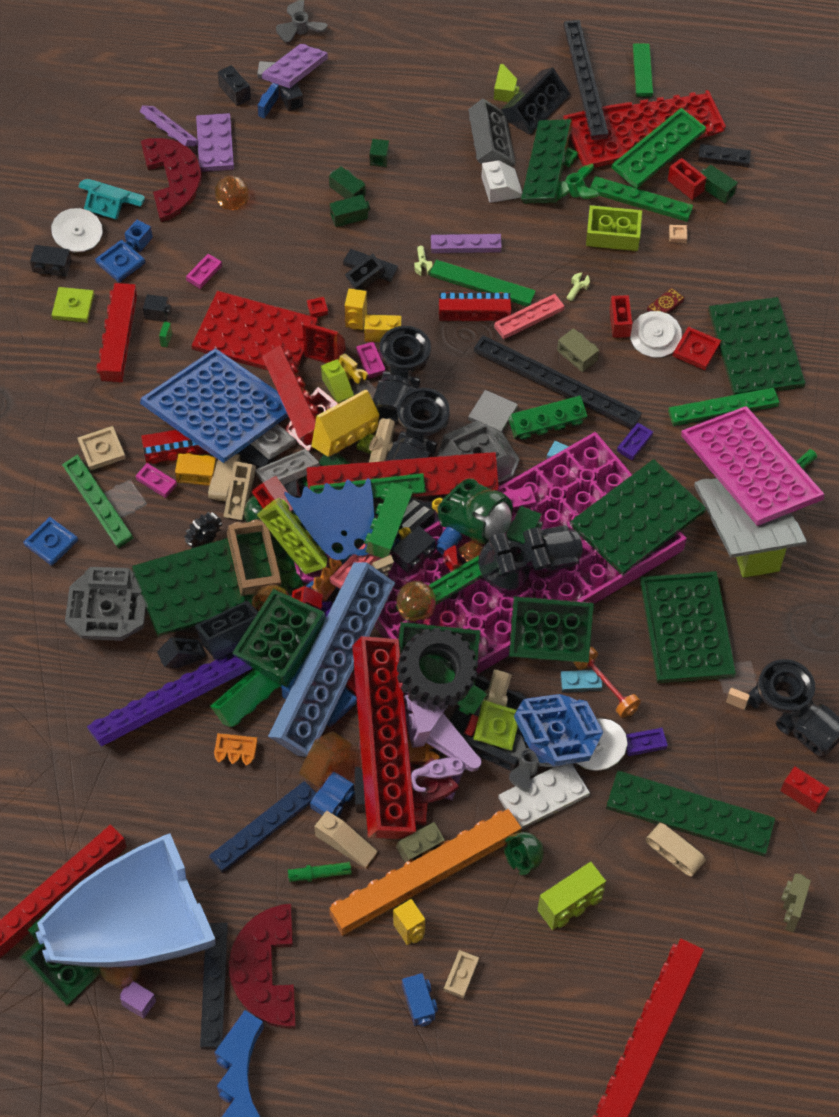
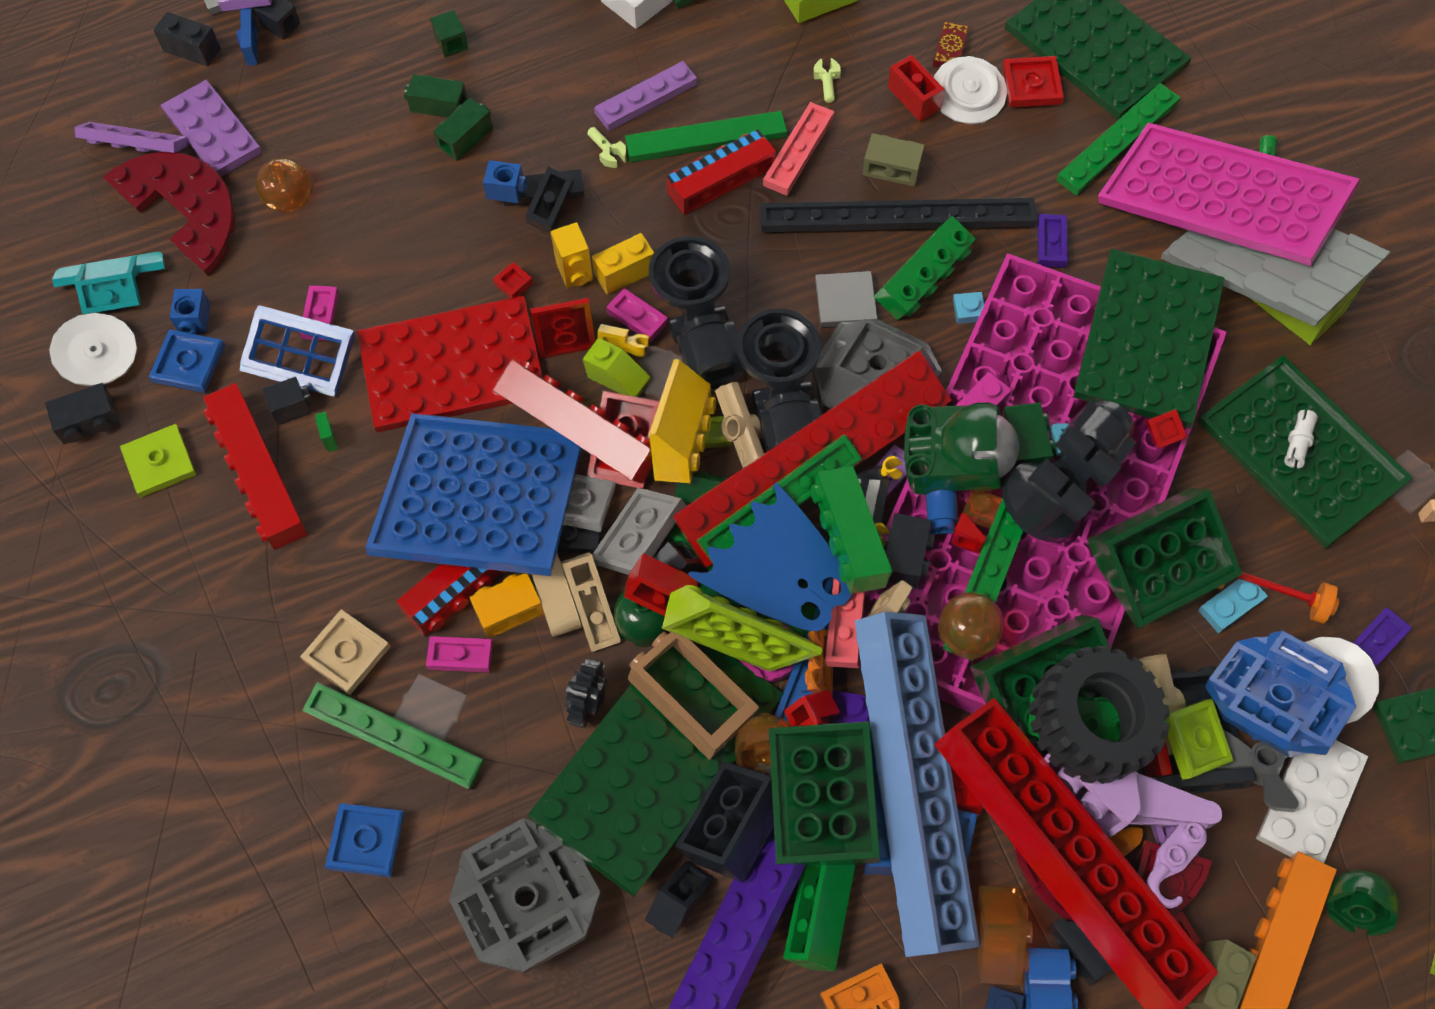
camera: 30 degrees left, 5 degrees up
none -> piece [239,305,355,397]
none -> blue brick [483,160,527,203]
none -> red plate [1145,409,1187,449]
none -> white pin [1284,410,1318,468]

